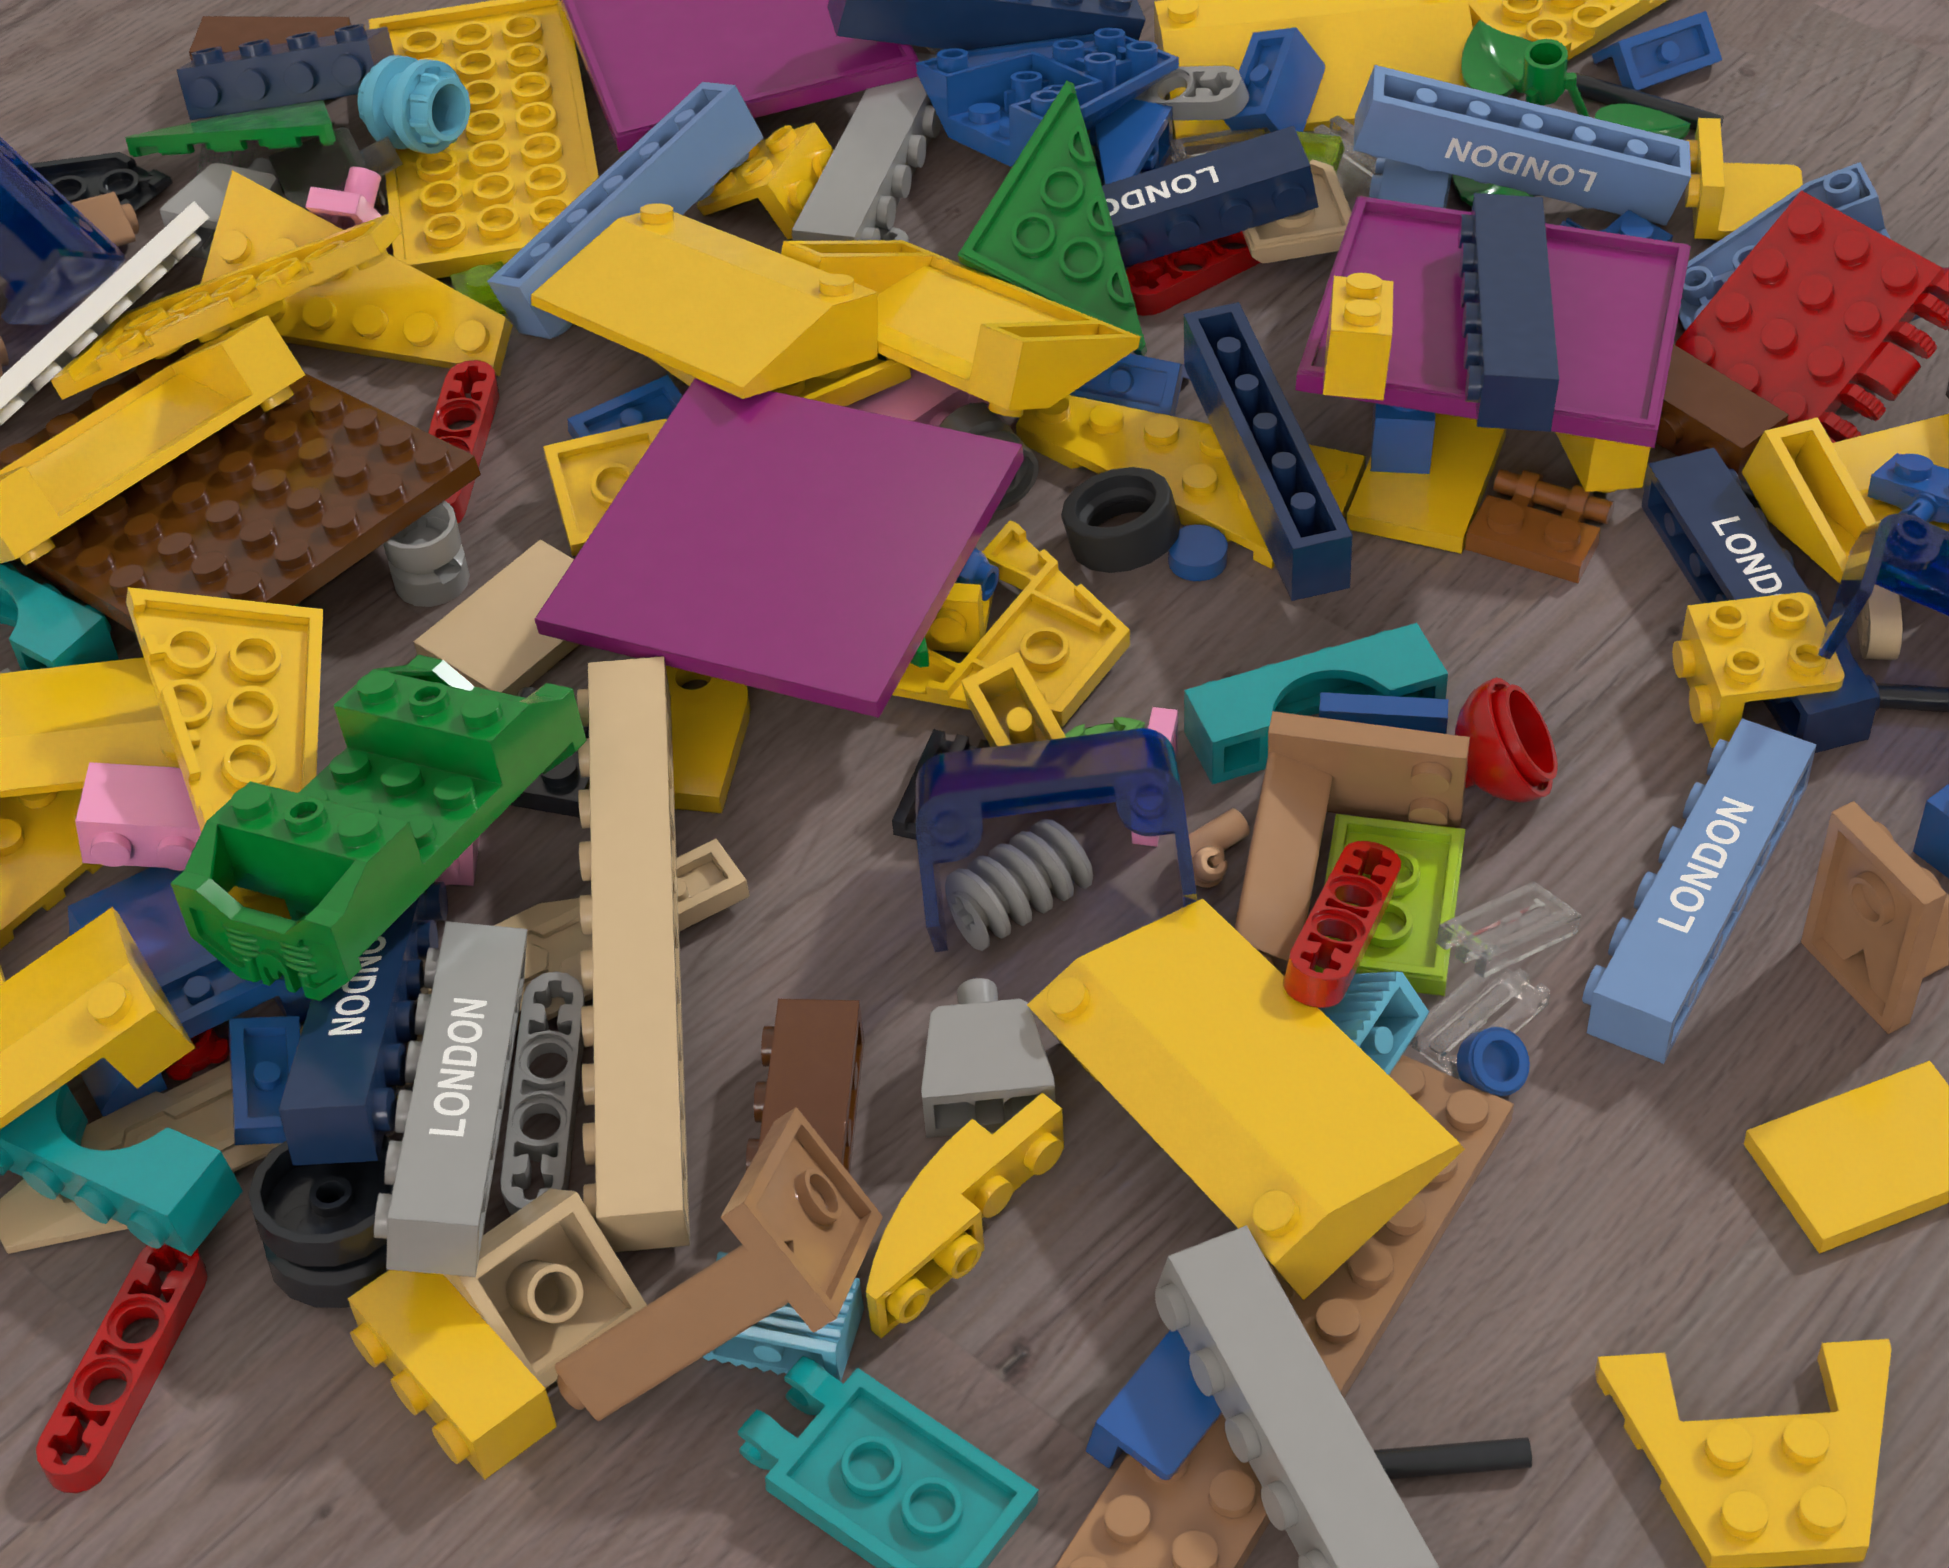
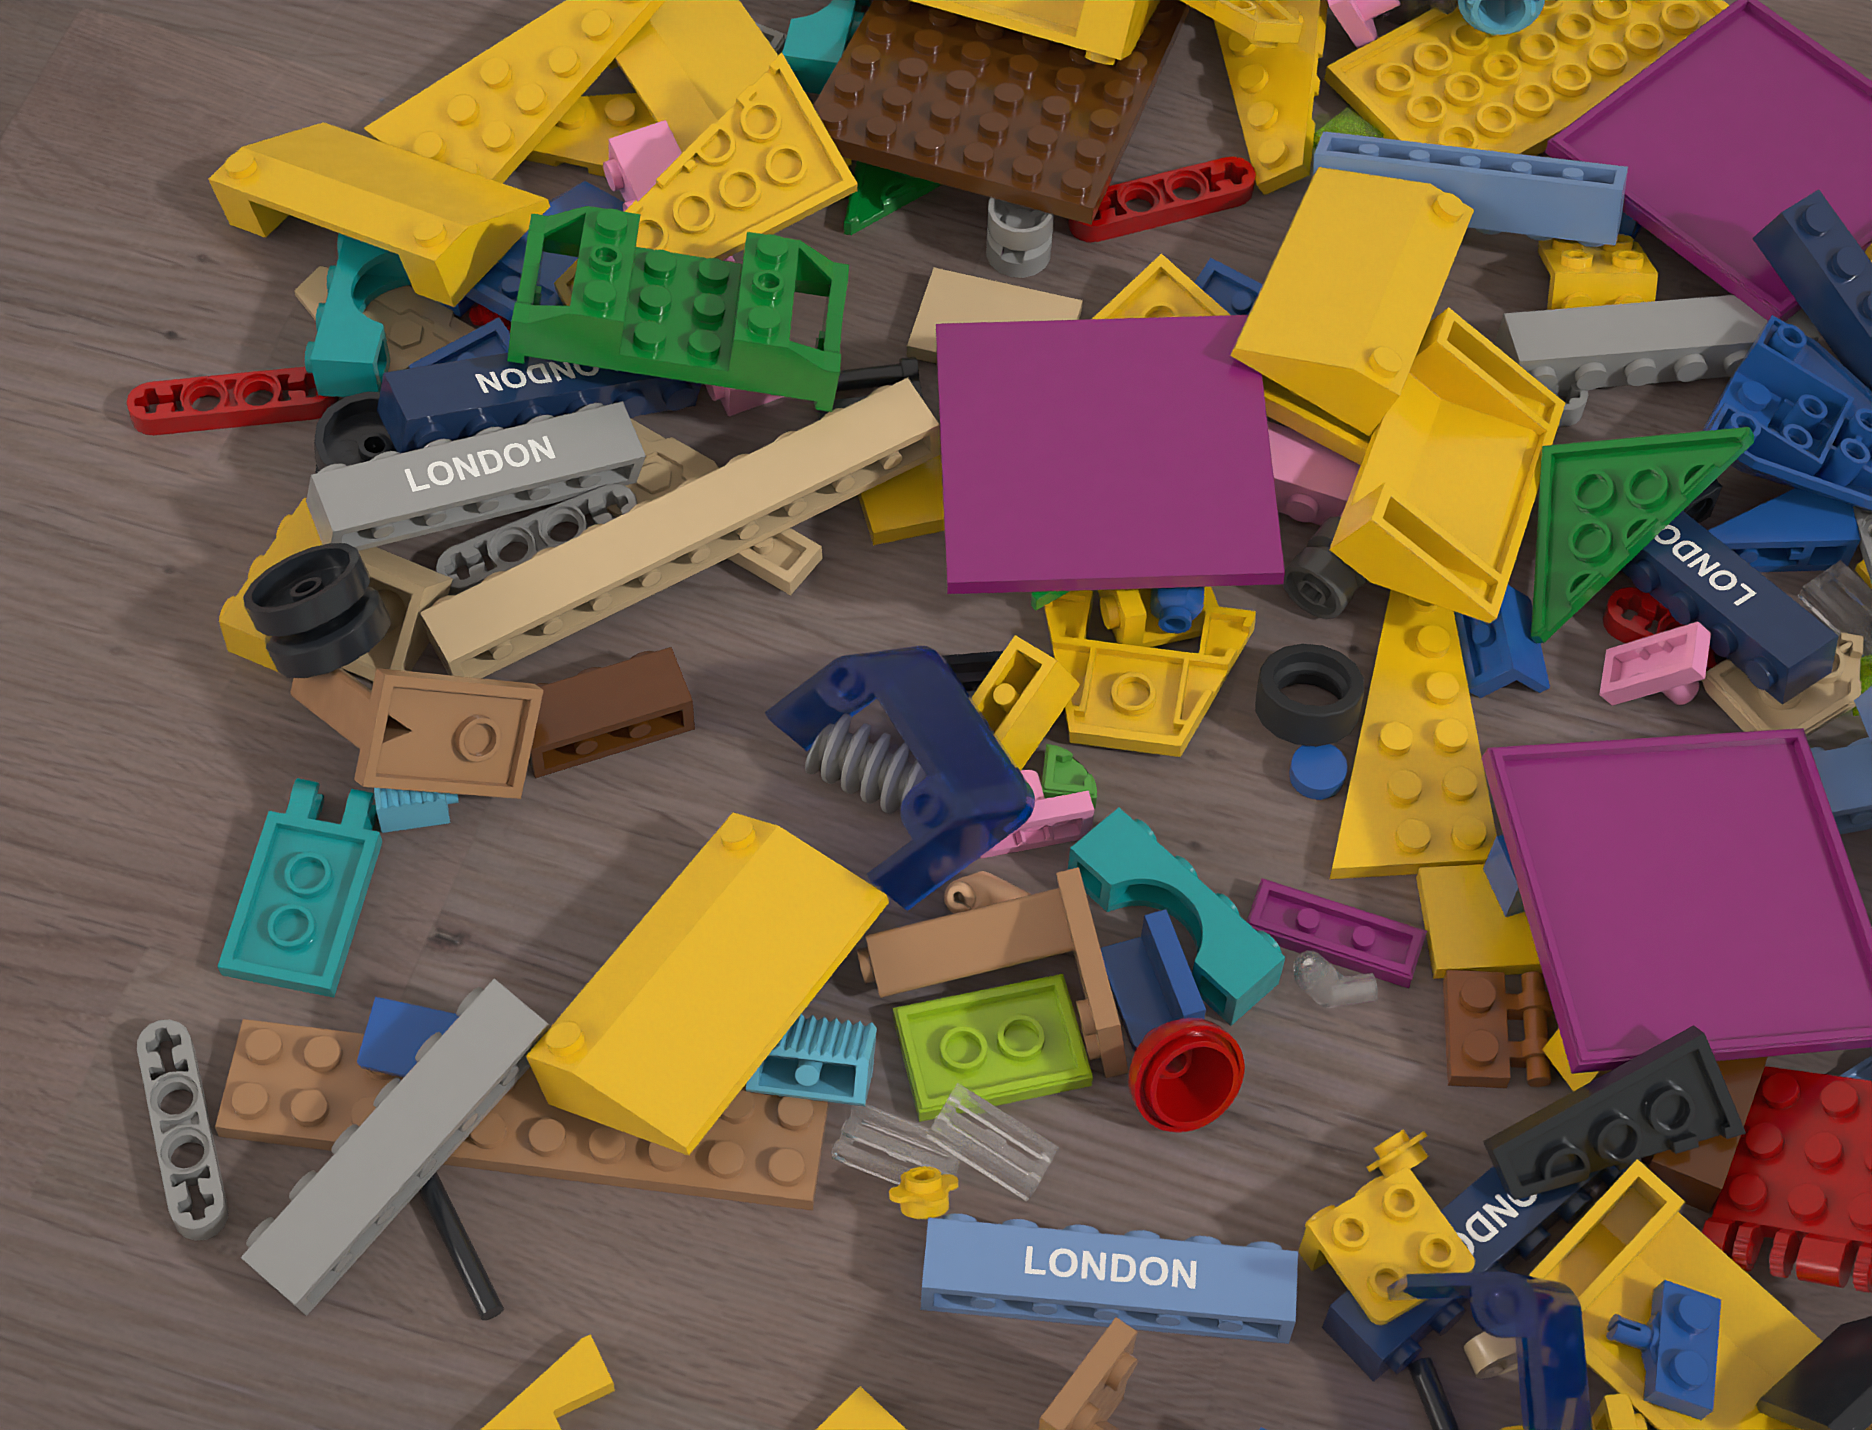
camera: 60 degrees right, 10 degrees up
yellow slope [866,1093,1064,1339] -> none
light grey torso [921,978,1056,1138] -> none
dark blue brick [1184,302,1353,601] -> none
red beam [1283,841,1401,1008] -> none
yellow brick [1323,273,1394,401] -> none
blue tile [1457,1027,1530,1097] -> none
dark blue brick [1458,193,1559,432] -> none
none -> black wheel [243,543,391,678]
none -> yellow plate [889,1166,958,1219]
none -> magenta tile [1246,878,1427,988]
none -> clear arm [1293,951,1378,1008]
none -> yellow plate [1366,1129,1429,1178]
none -> black wing [1483,1025,1746,1200]
none -> bright pink tile [1599,622,1711,706]

